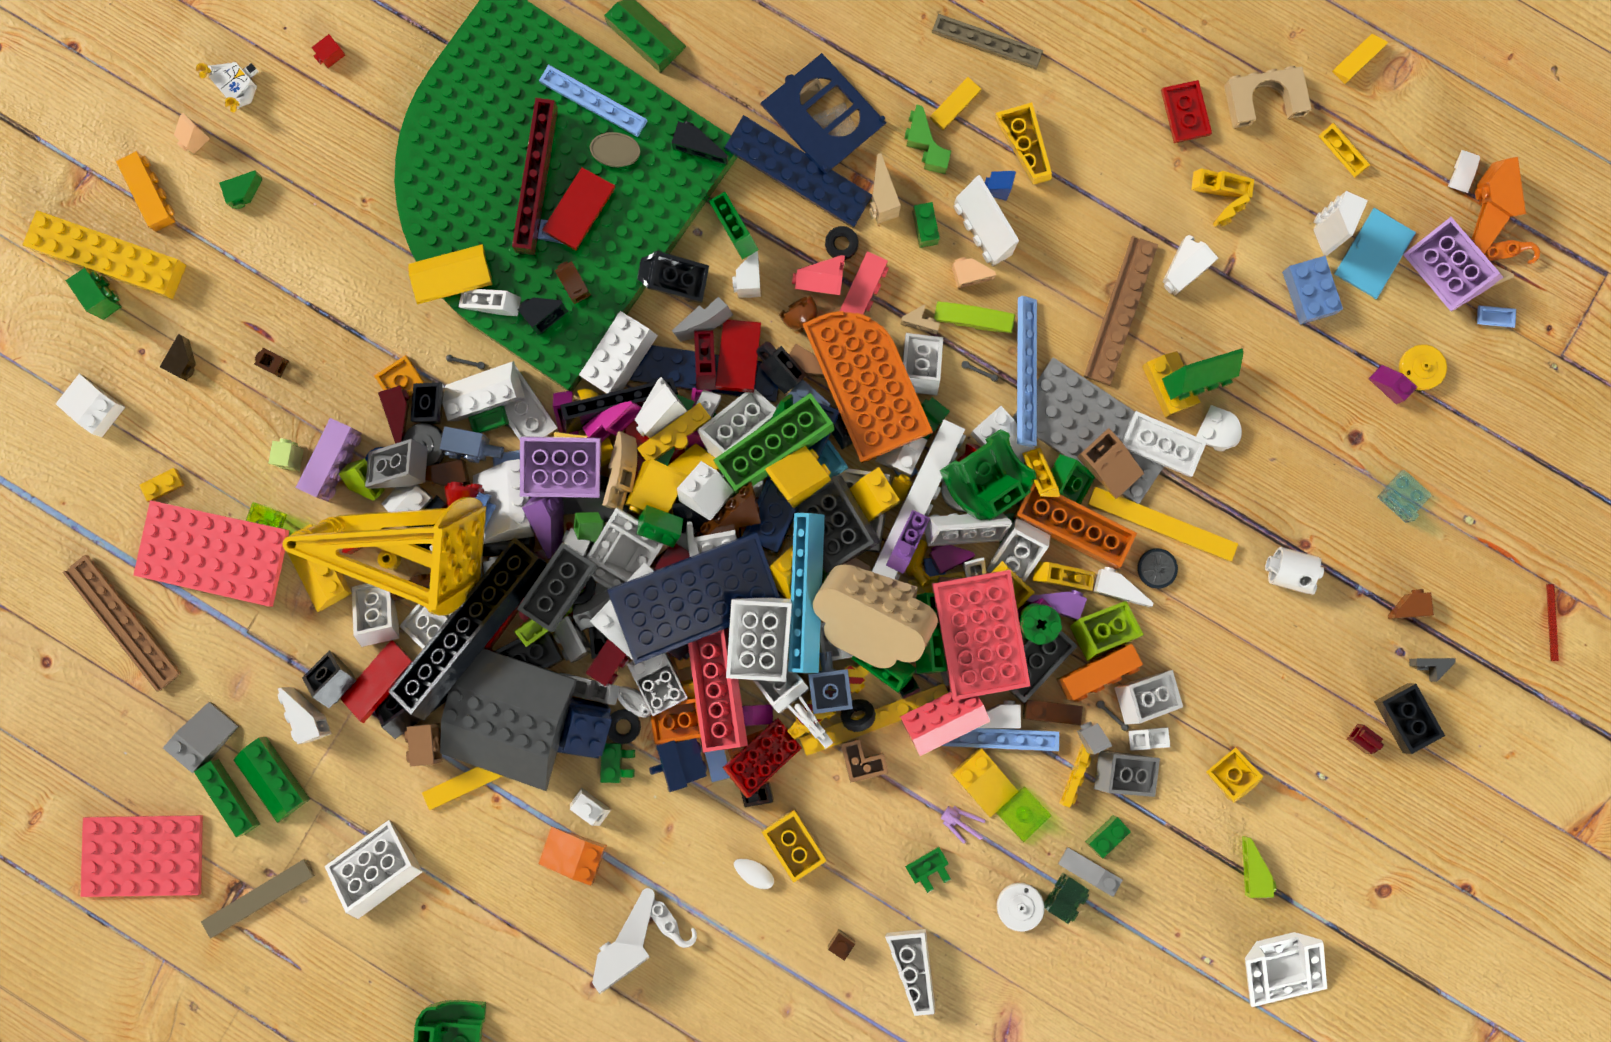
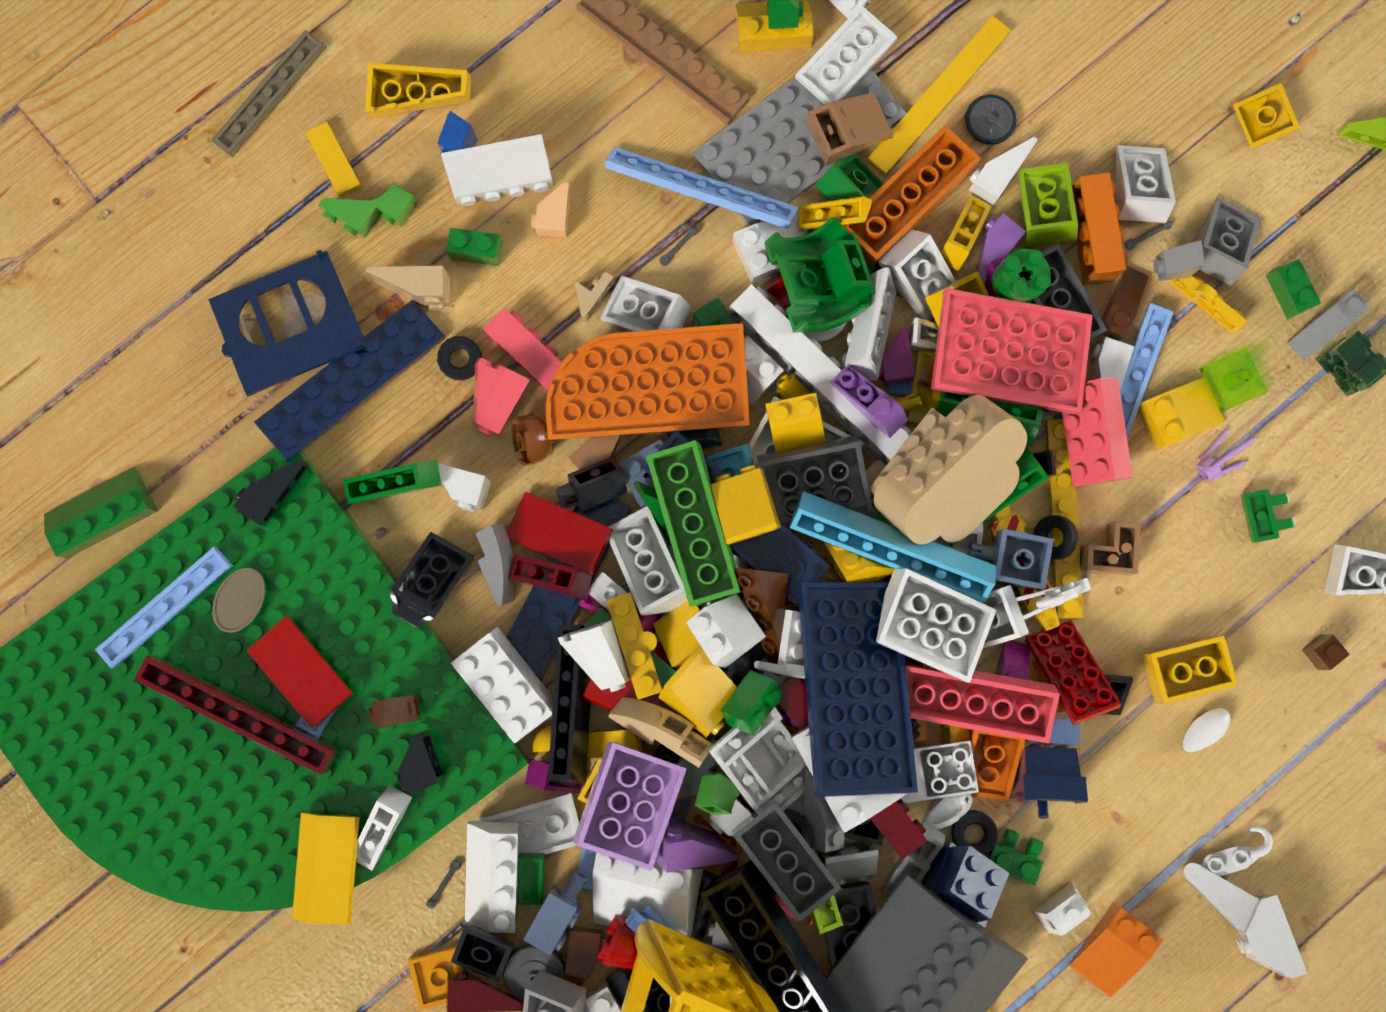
camera: 75 degrees left, 0 degrees up
dark pink slope [582,401,642,443] -> none
lime slope [934,301,1015,333] -> none
white wheel [997,883,1045,932] -> none
white slope [1129,727,1170,751] -> none

